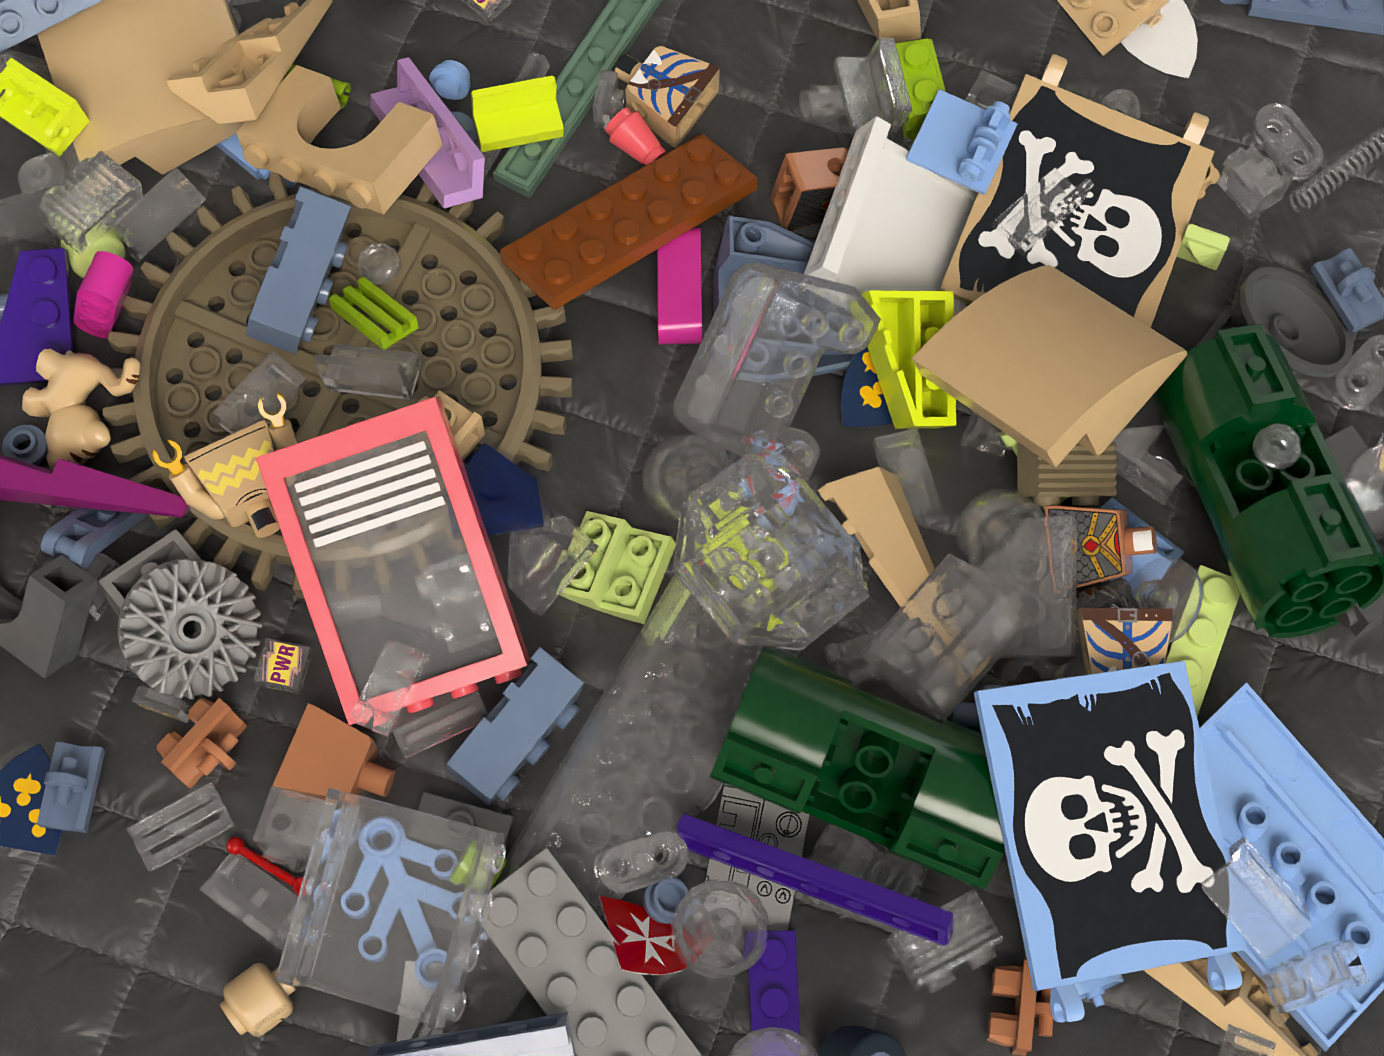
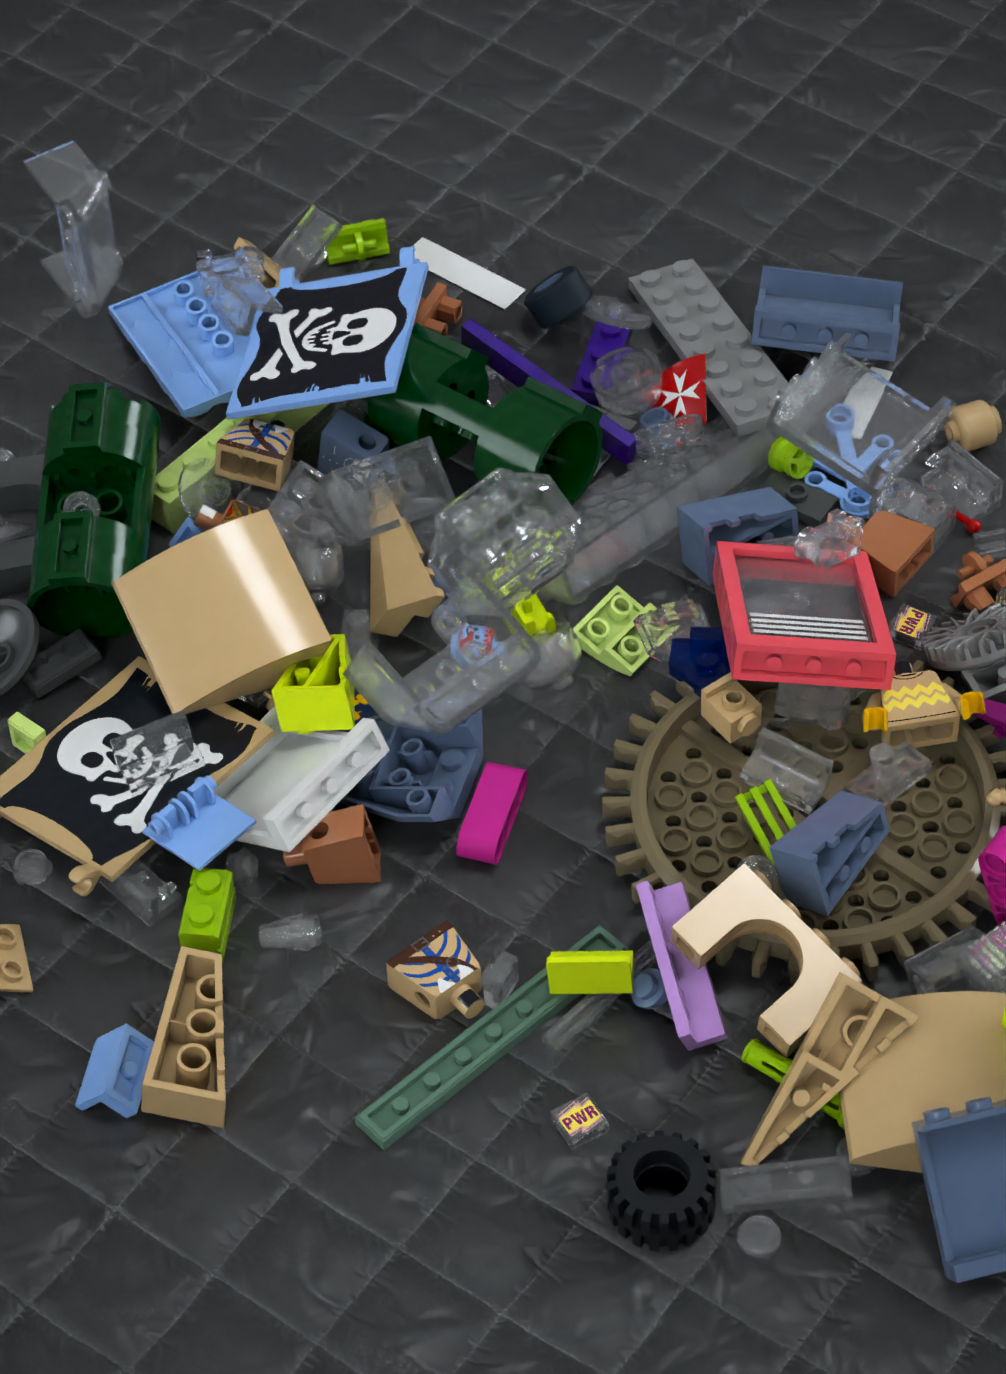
camera: 160 degrees left, 20 degrees down
light blue plate [429,60,471,100] -> none
dark orange plate [500,133,757,310] -> none
coral cone [605,107,667,166] -> none
clear panel [833,38,912,133] -> none

